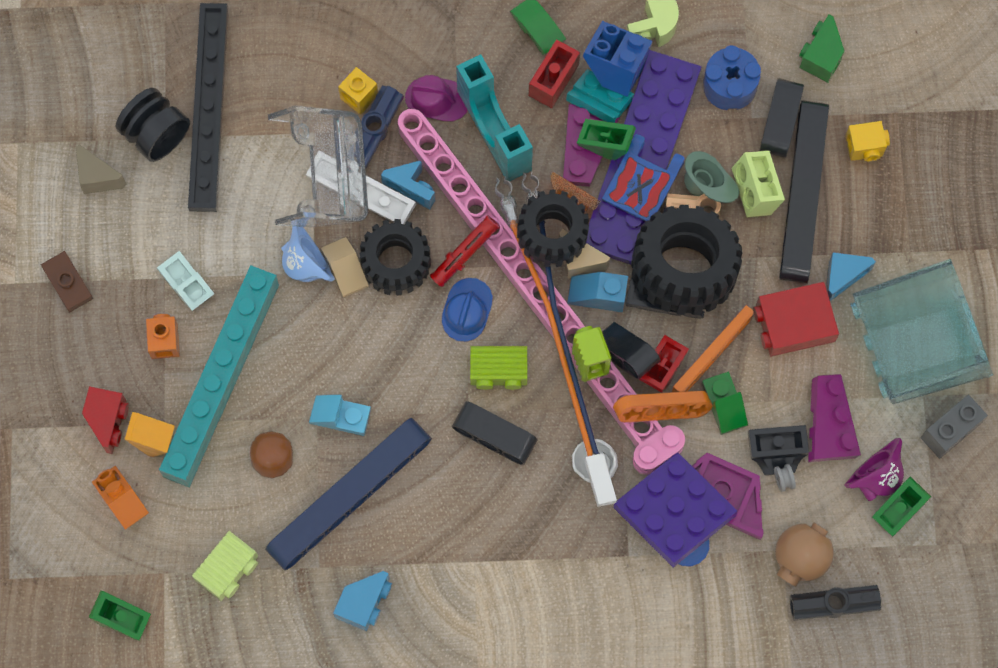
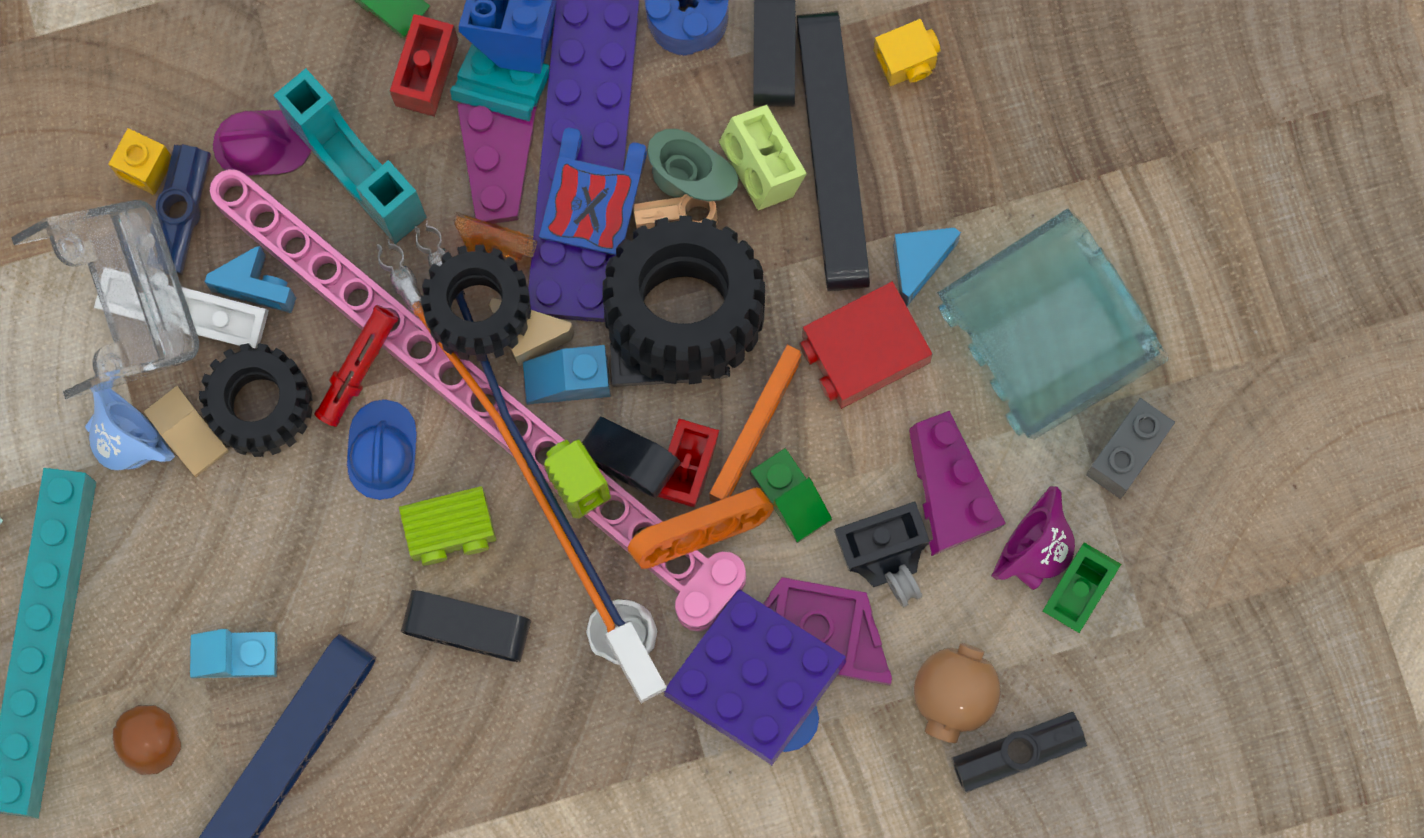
camera: 10 degrees left, 5 degrees up
green slope [577,119,636,160] -> none

